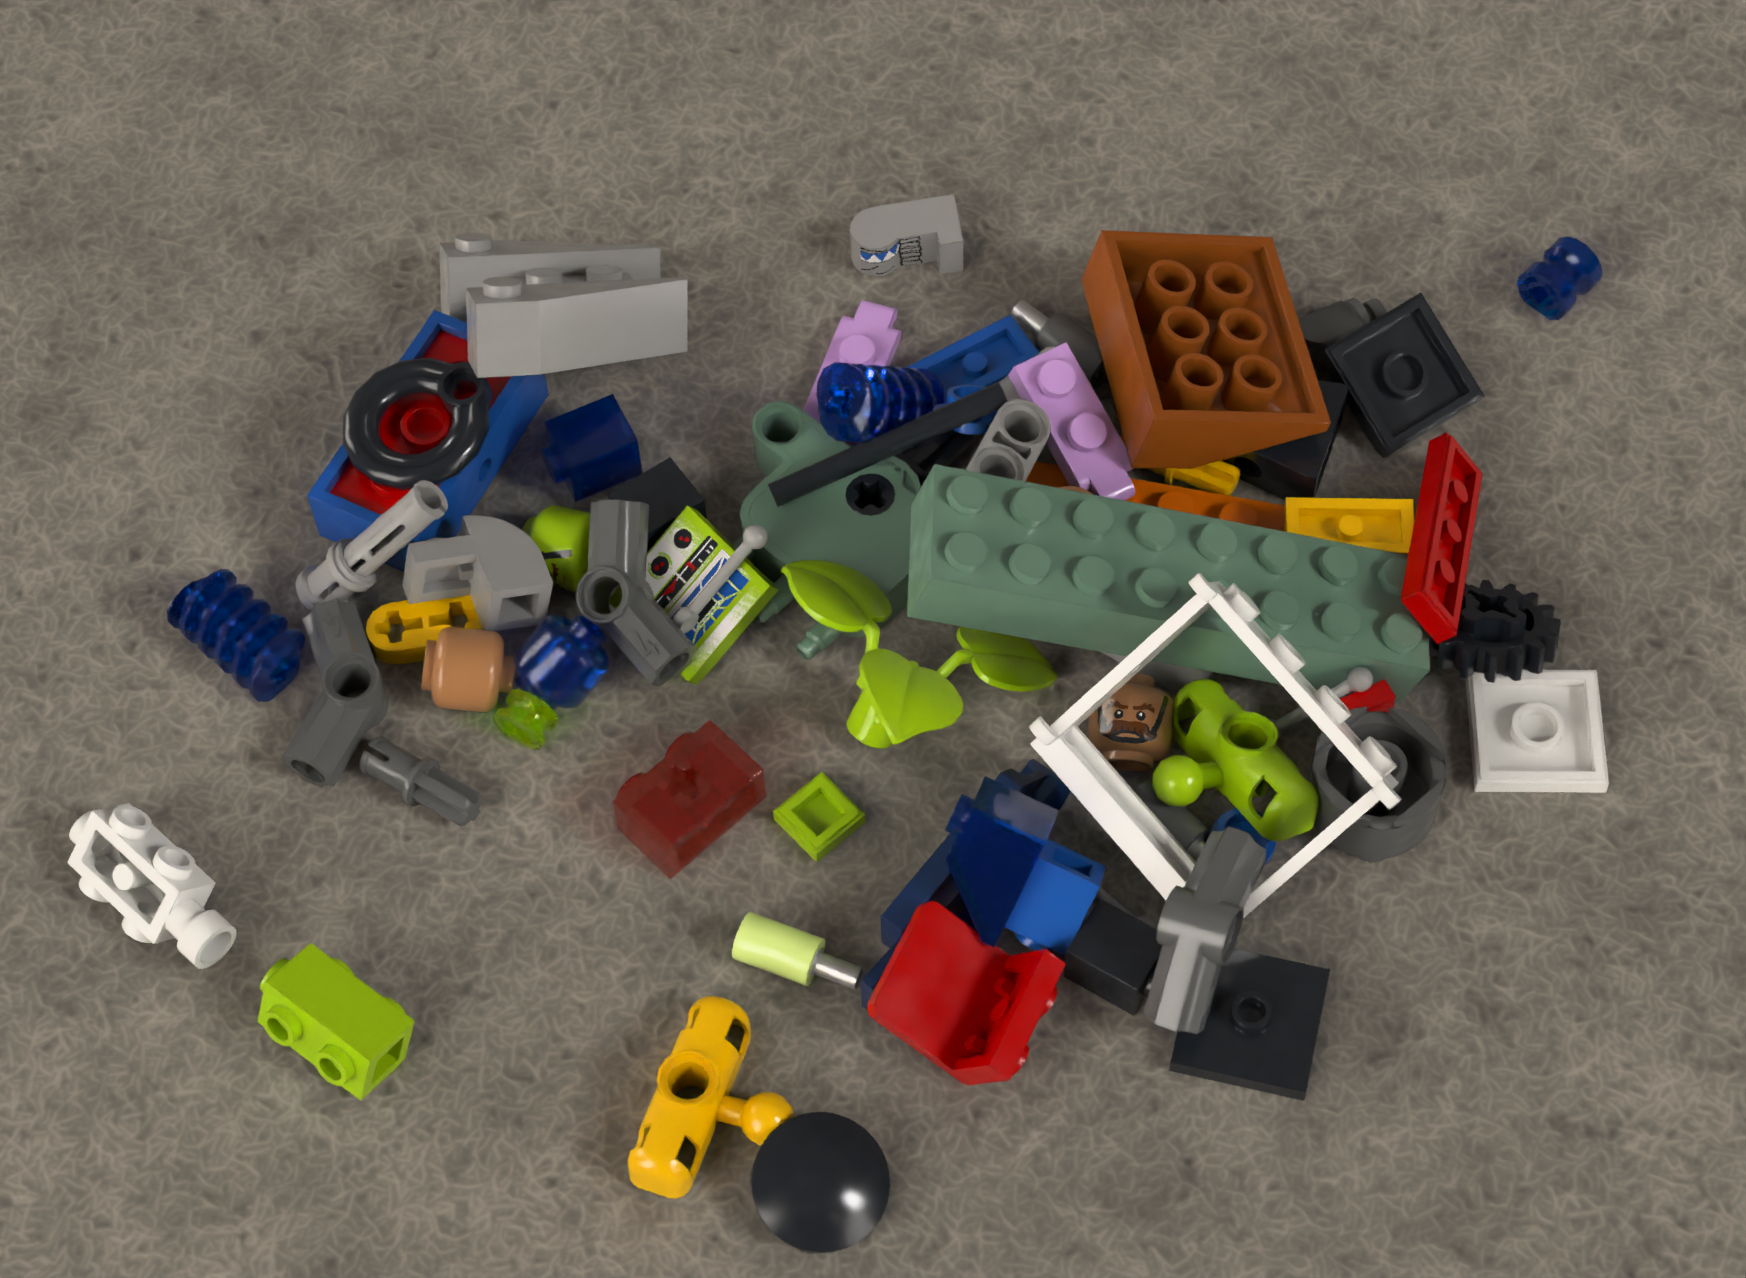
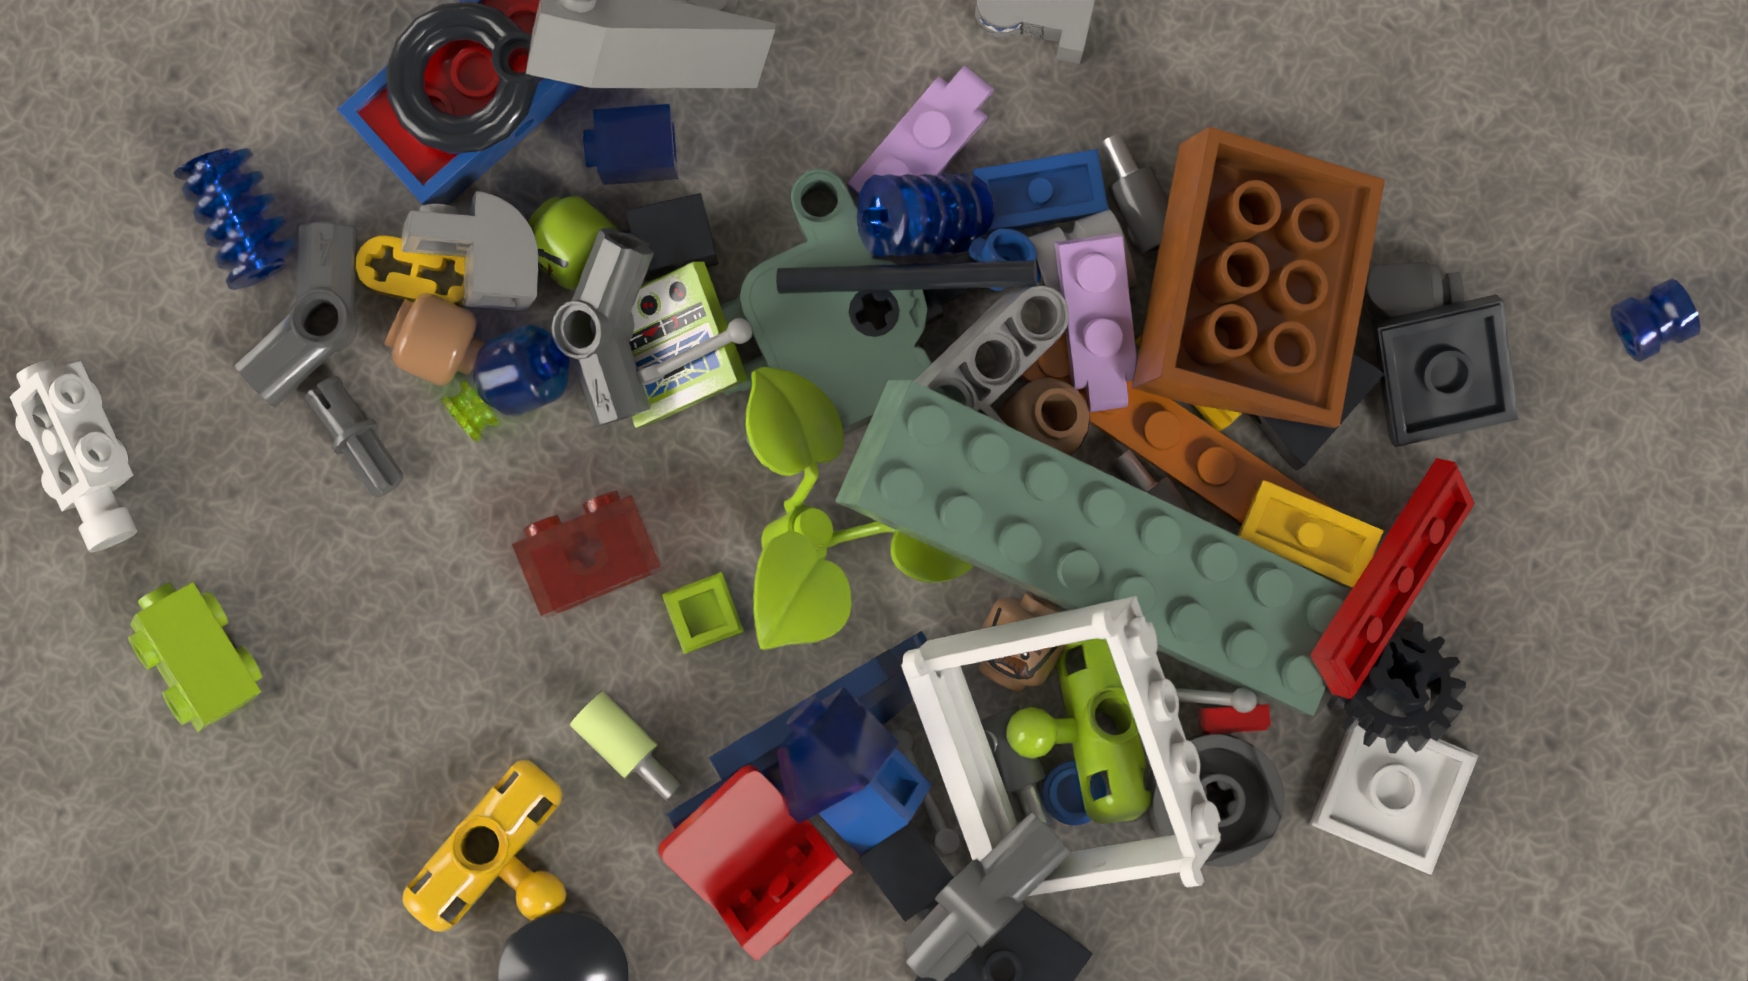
camera: 20 degrees right, 25 degrees up
light grey pin [295,480,448,612] -> none

